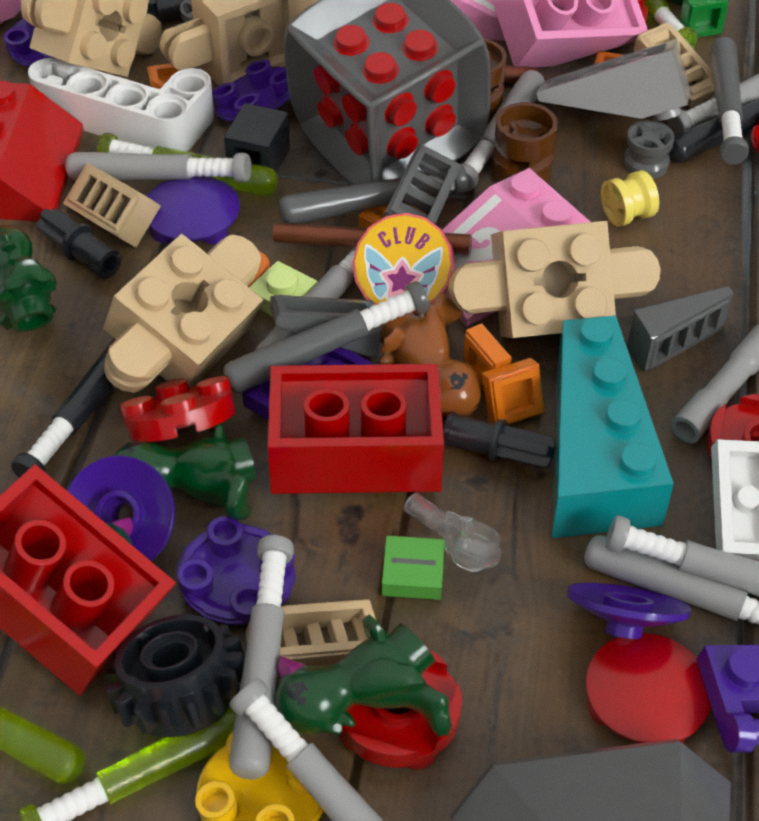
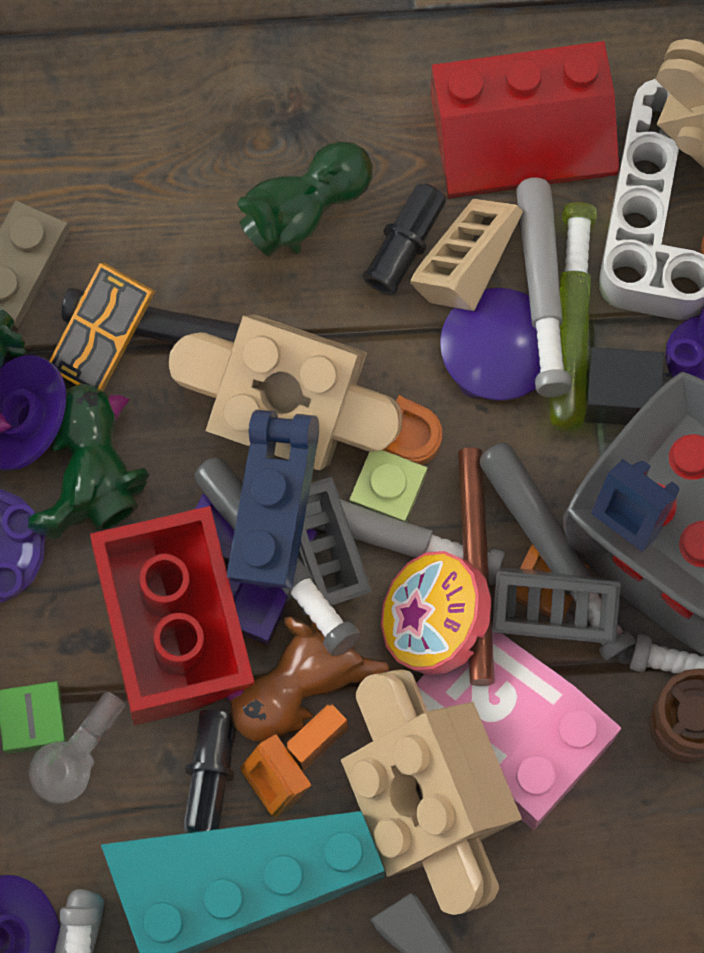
camera: 80 degrees right, 25 degrees up
red plate [119,376,236,442] -> none
light yellow wheel [601,170,659,227] -> none
none -> tile [49,263,156,391]
none -> dark blue plate [226,409,319,589]
none -> dark blue tile [591,459,679,552]

